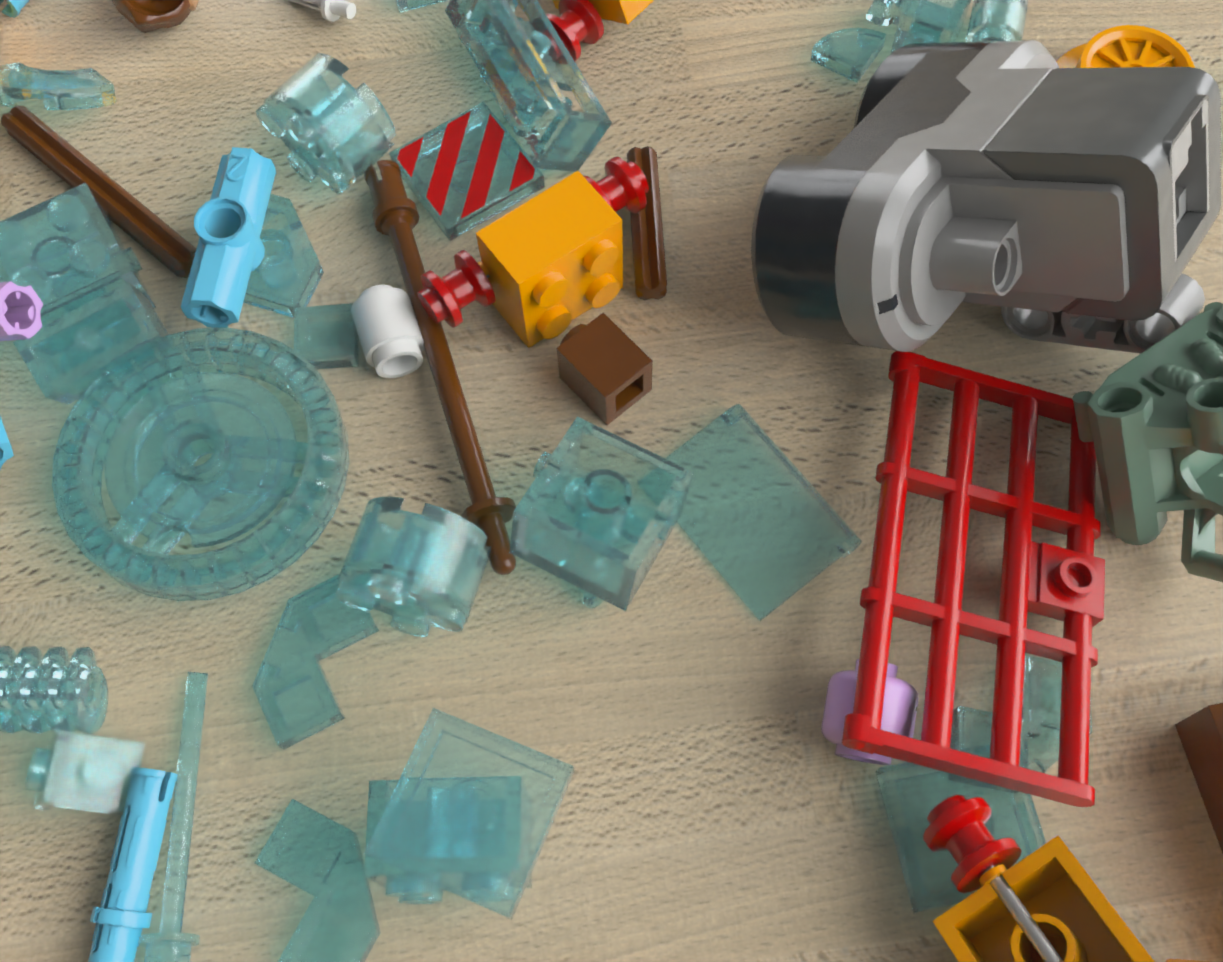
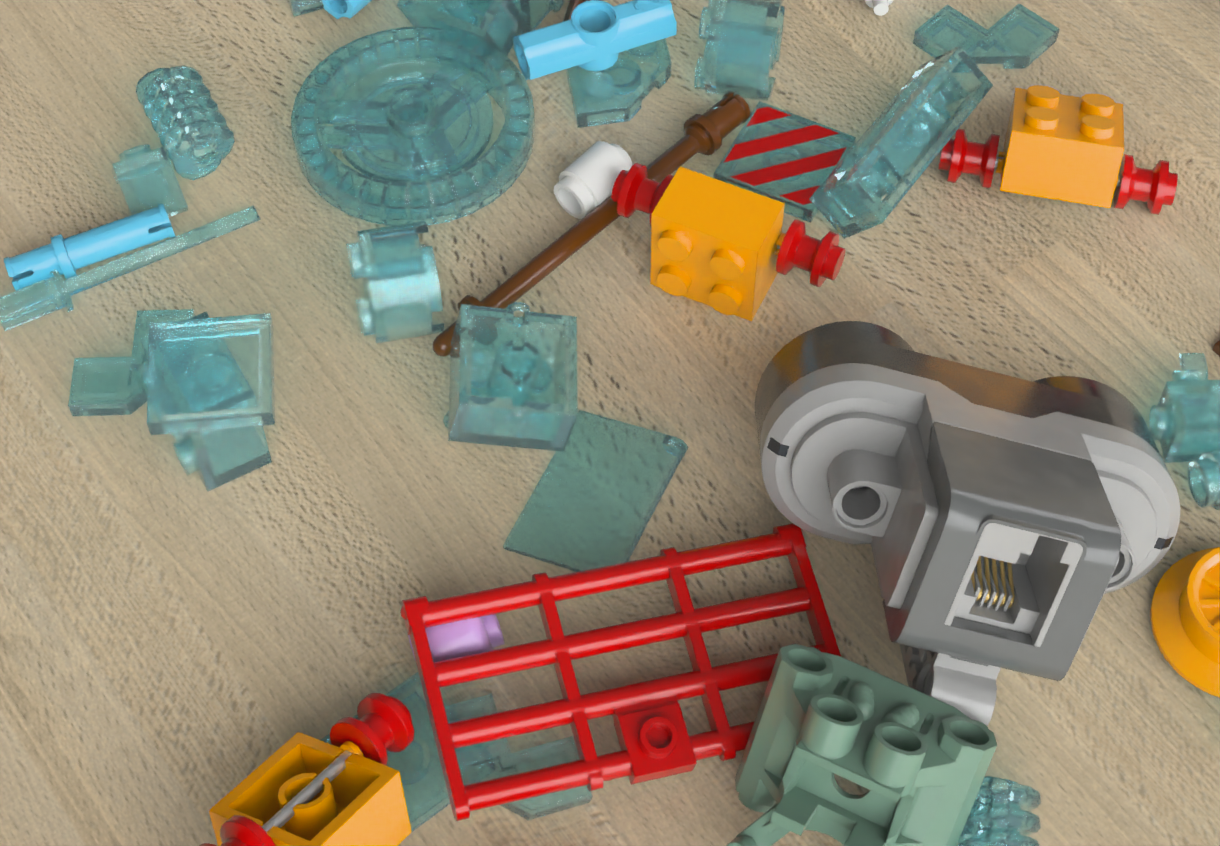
camera: 60 degrees right, 10 degrees down
clear light blue tile [252,570,379,750] -> none
clear light blue tile [293,303,359,371] -> none
reddish brown brick [556,313,653,425] -> none
reddish brown axle [627,146,667,300] -> none
clear light blue tile [811,28,886,83] -> none

